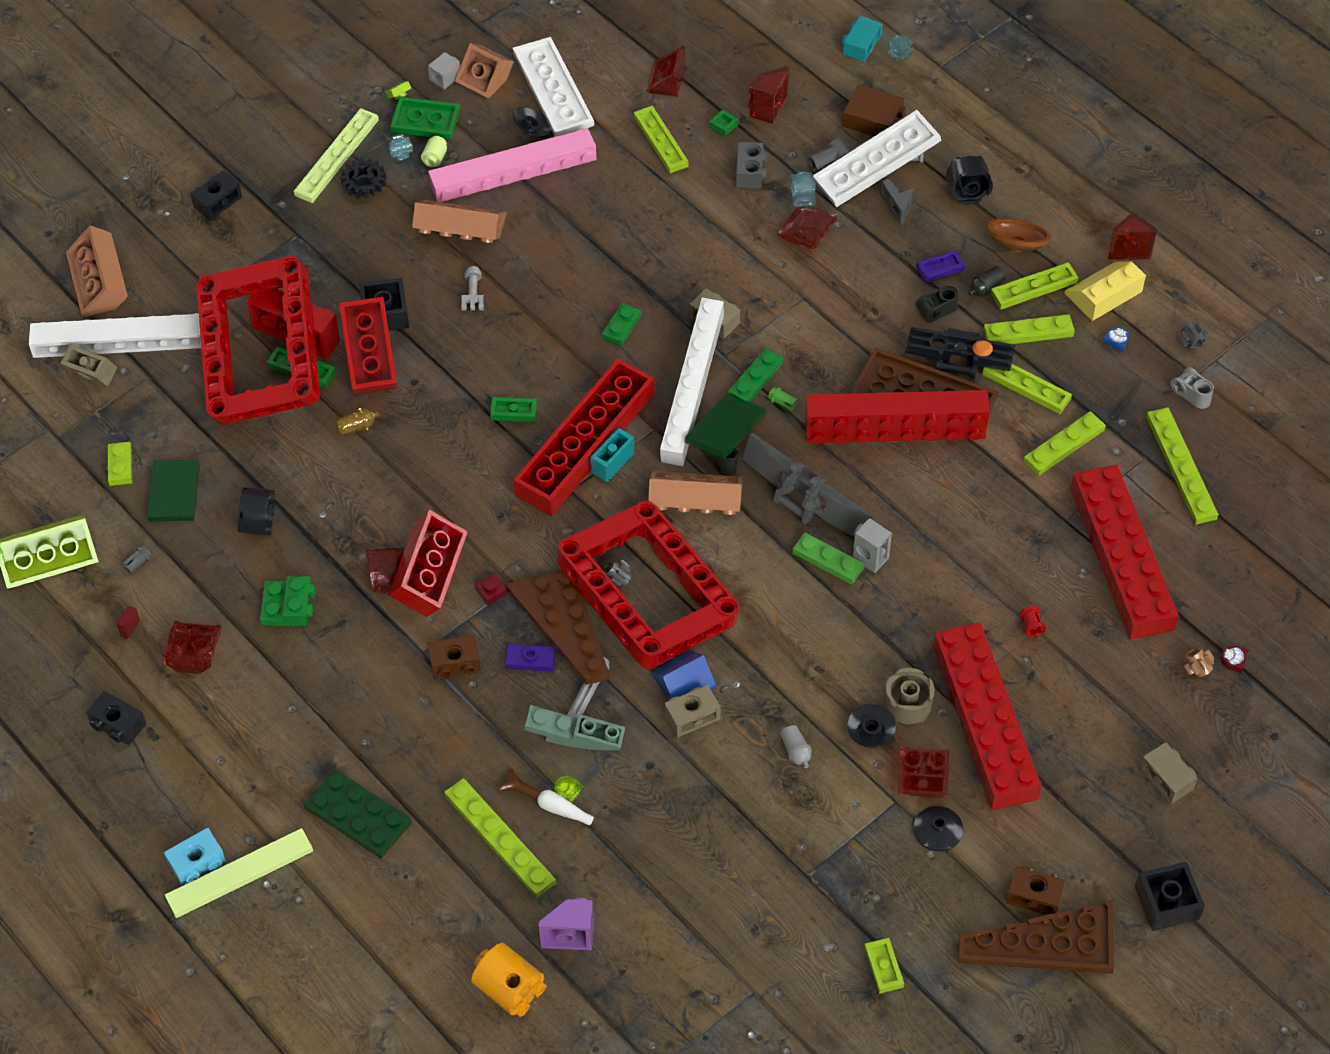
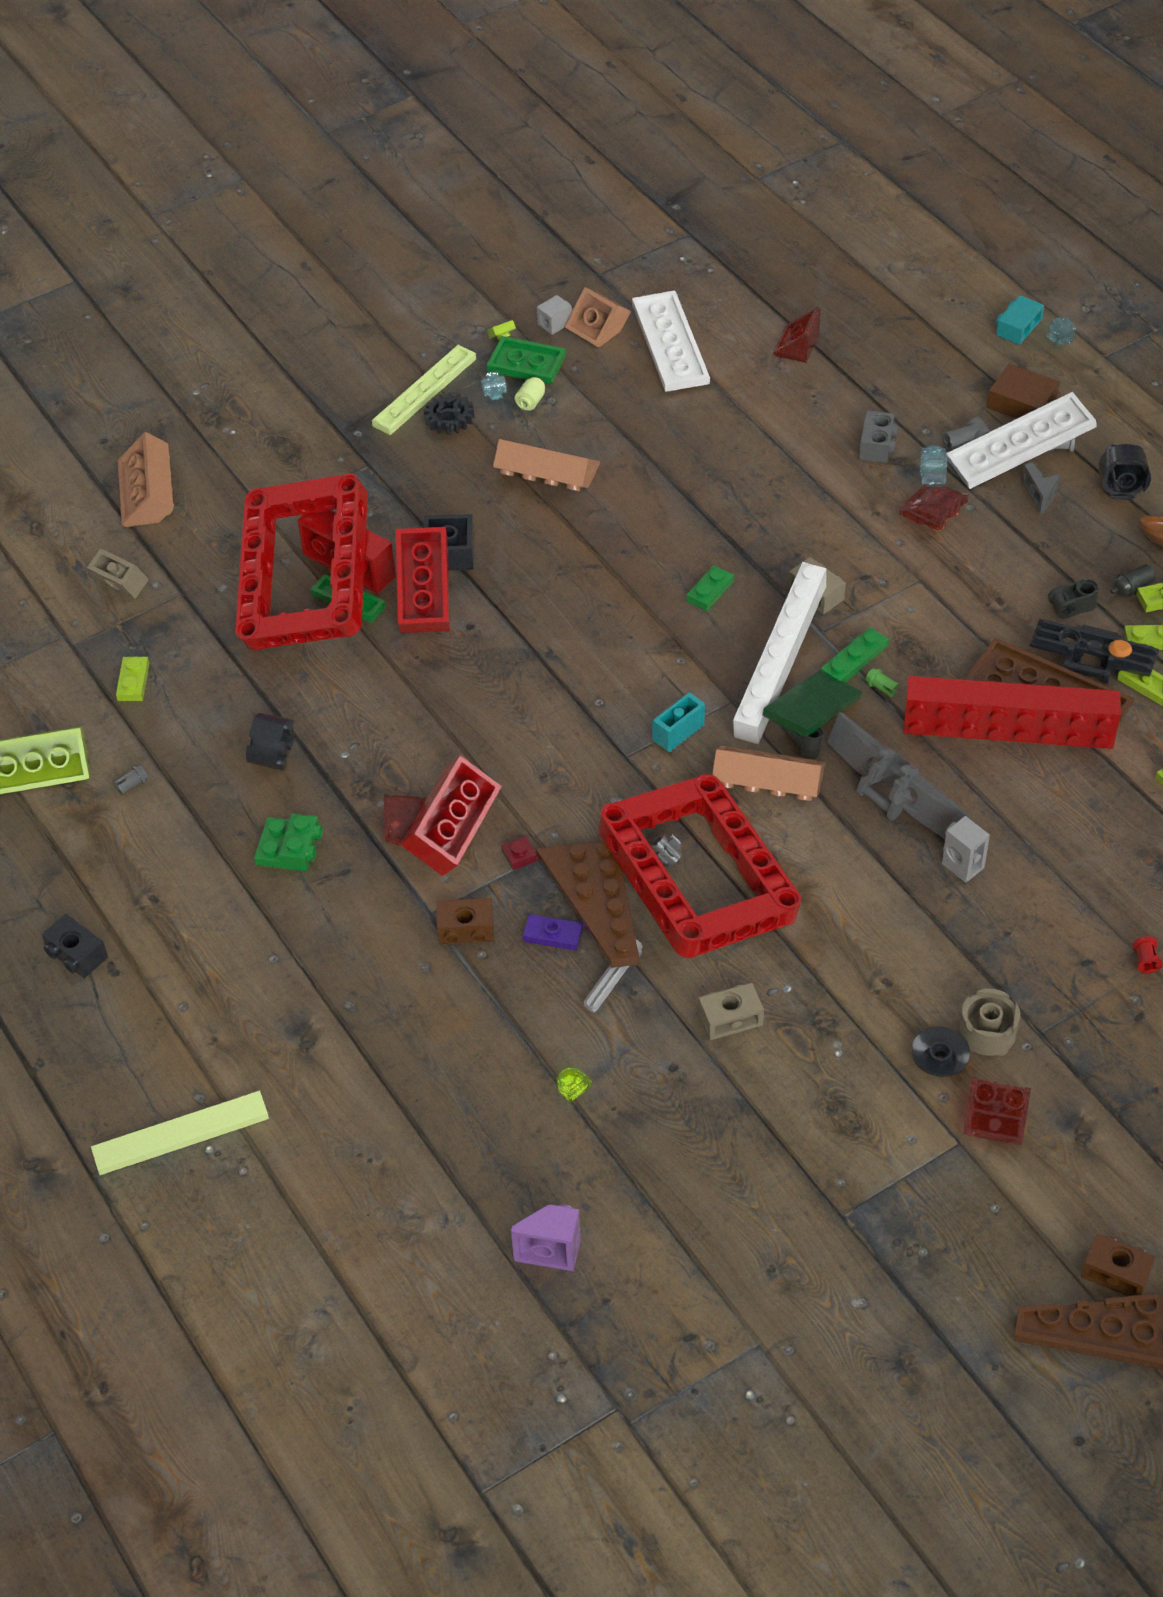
camera: 10 degrees right, 5 degrees down
white brick [29,313,201,358] -> none
dark red tile [117,605,140,639] -> none
dark green tile [147,460,200,522] -> none
clear red slope [163,621,222,674] -> none
medium azure brick [164,828,226,886] -> none
black brick [191,171,242,220] -> none
dark green plate [303,768,412,859] -> none
clear yellow piece [336,408,379,436] -> none
bright pink brick [428,128,597,202] -> none
lime plate [444,778,556,898] -> none
light grey hinge [462,266,484,311] -> none
light orange cylinder [471,942,546,1017] -> none
green plate [490,397,537,422] -> none
white piece [498,768,593,825] -> none
black dish [513,107,551,138] -> none
red brick [513,358,655,516] -> none
sand green slope [524,705,625,751] -> none
lime plate [634,106,688,174] -> none
blue slope [650,650,716,700] -> none
green plate [709,109,739,137] -> none
clear red slope [748,66,789,124] -> none
light grey piece [780,725,812,768] -> none
bright green plate [792,533,864,585] -> none
lime plate [864,938,904,994] -> none
black dish [914,806,963,852] -> none
dark purple plate [916,250,965,283] -> none
red brick [933,622,1042,811] -> none

